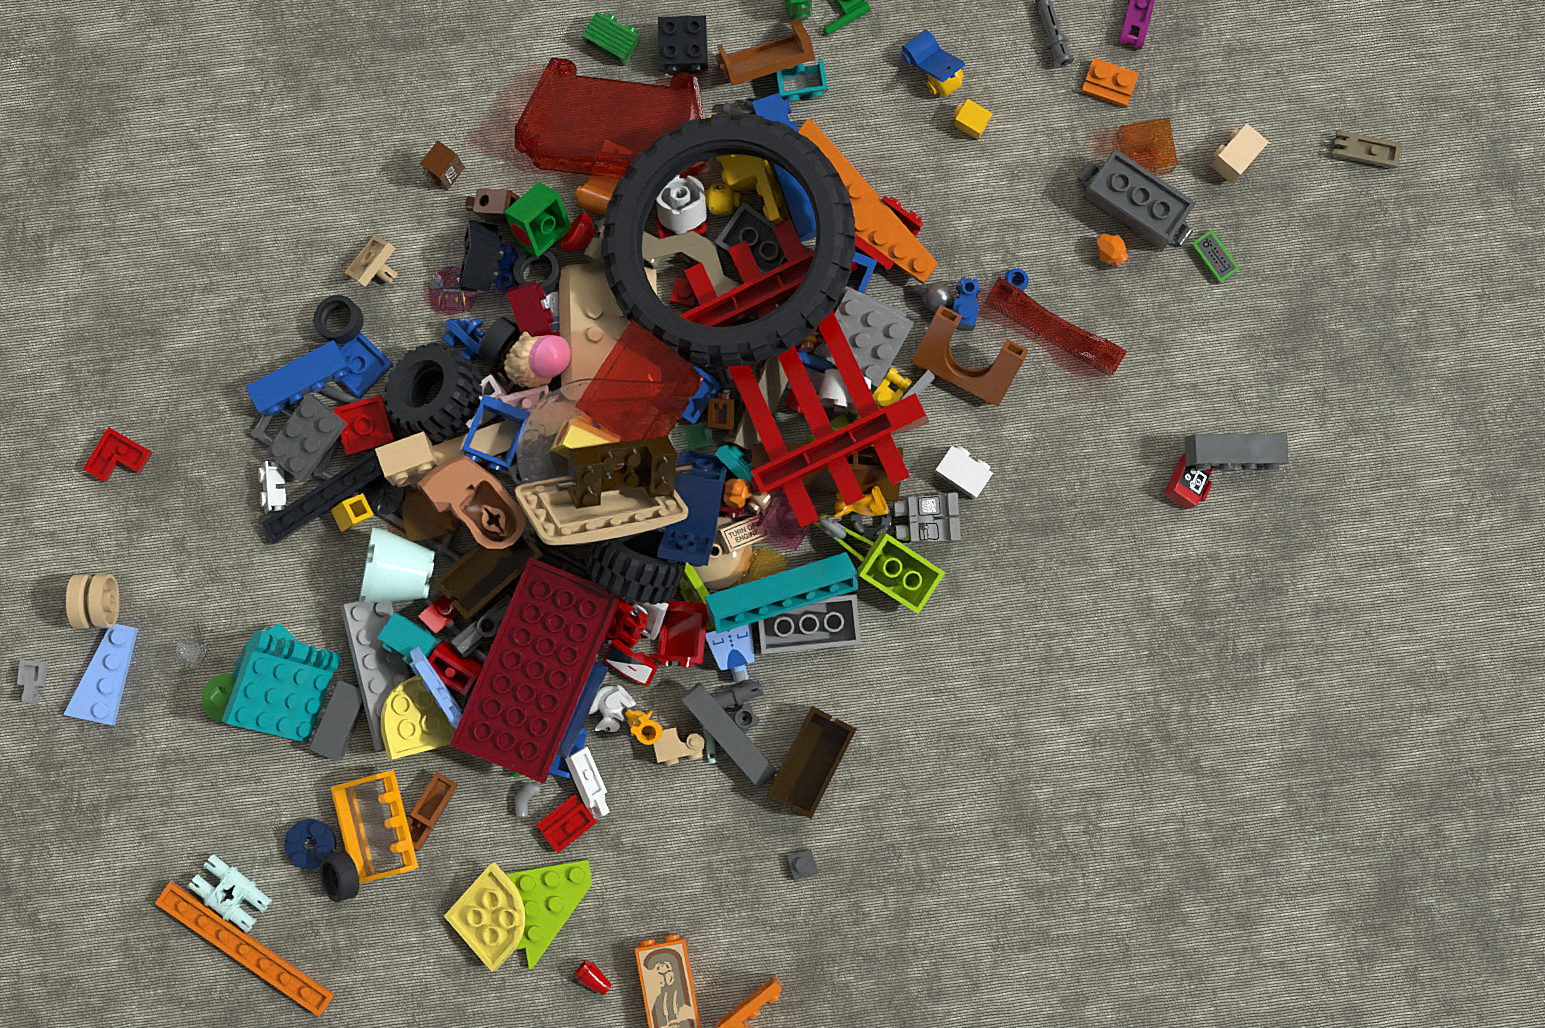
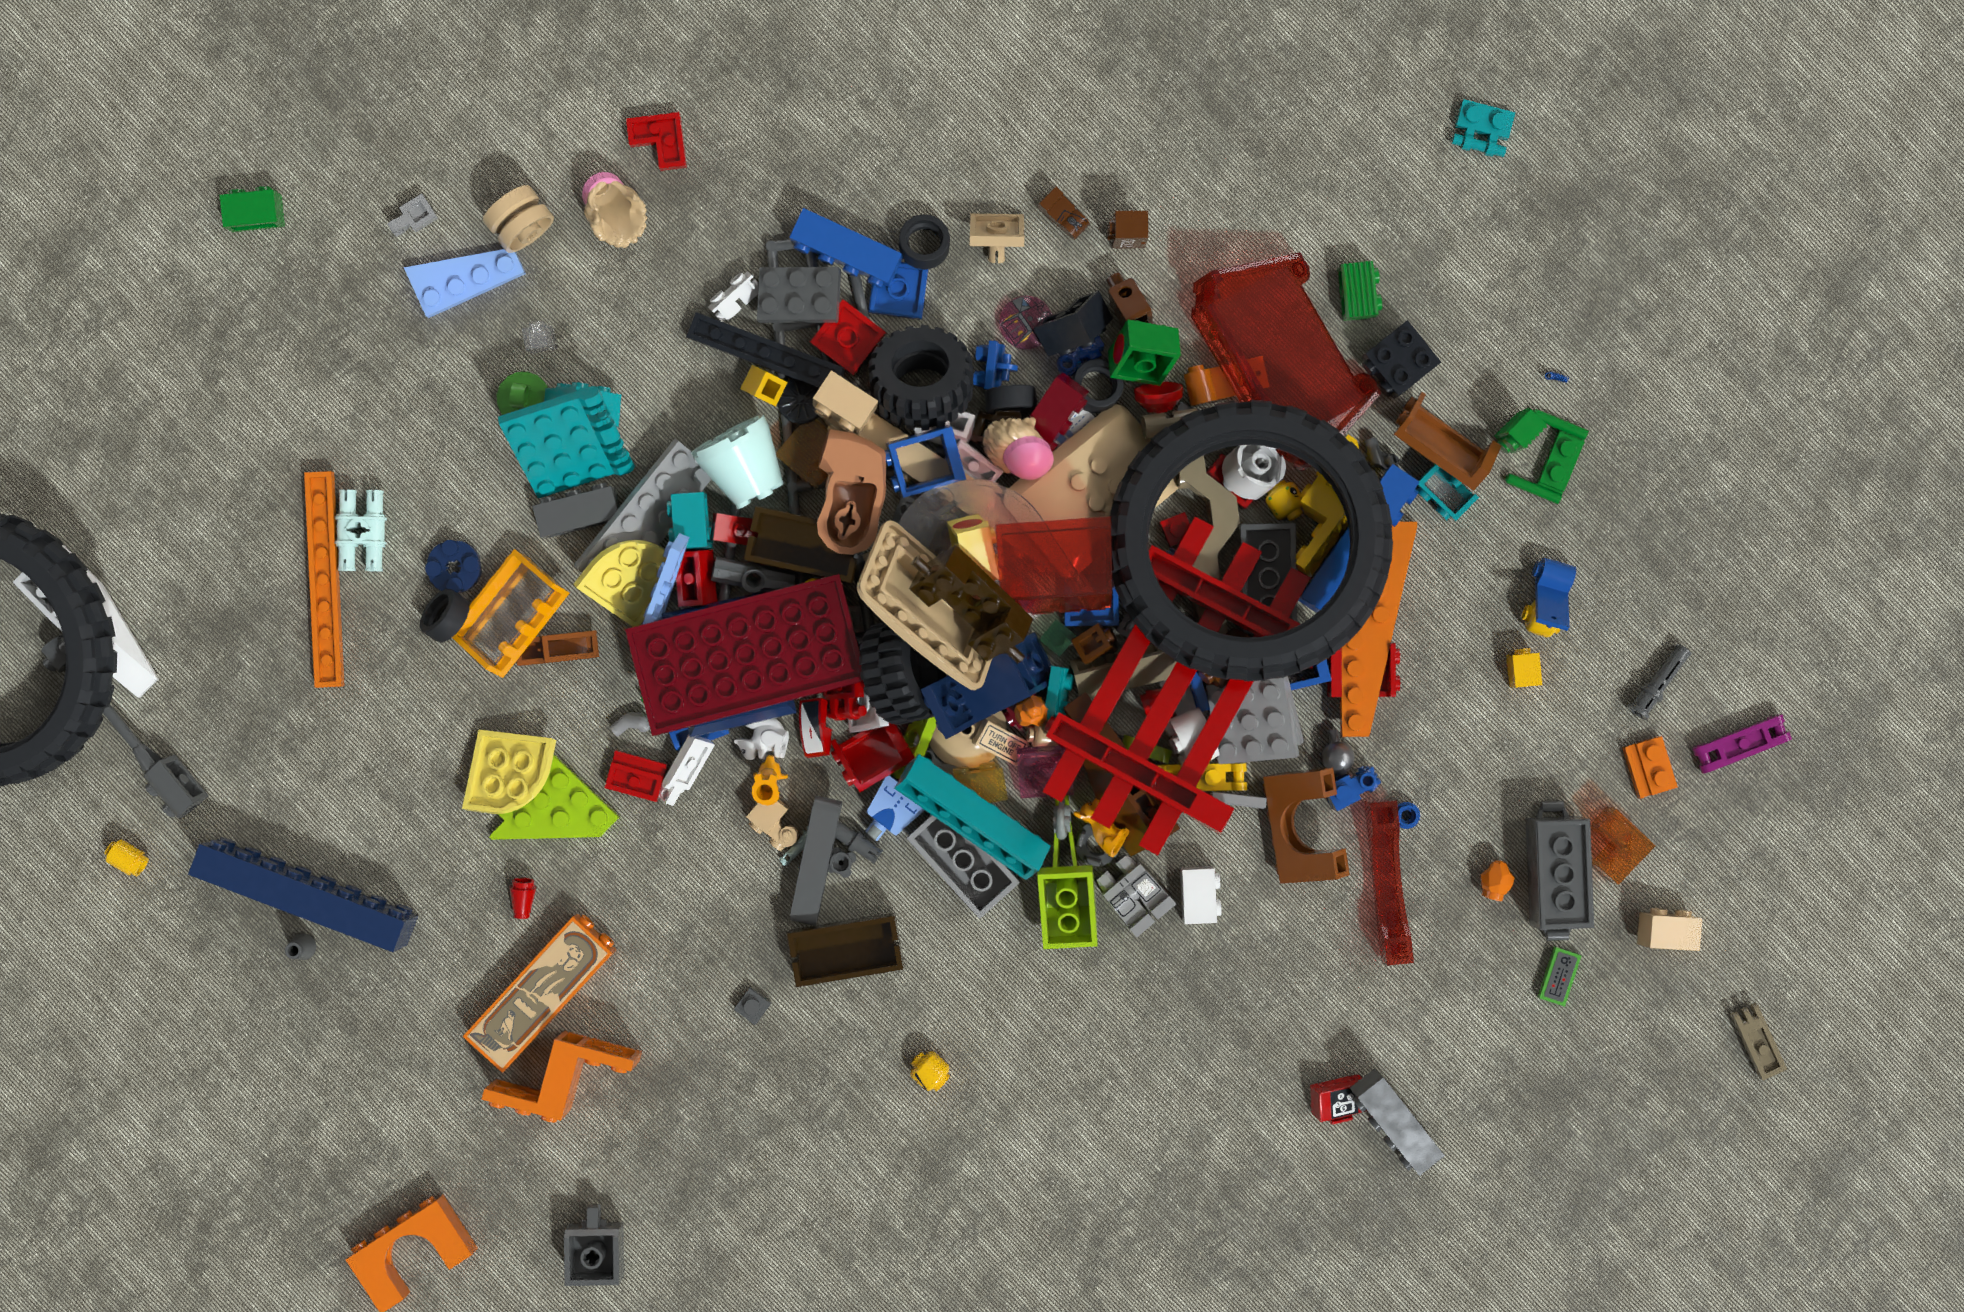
camera: 55 degrees right, 5 degrees up
none -> tan hair [582,172,648,248]
none -> yellow head [910,1051,950,1091]
none -> reddish brown leg [1038,187,1090,240]

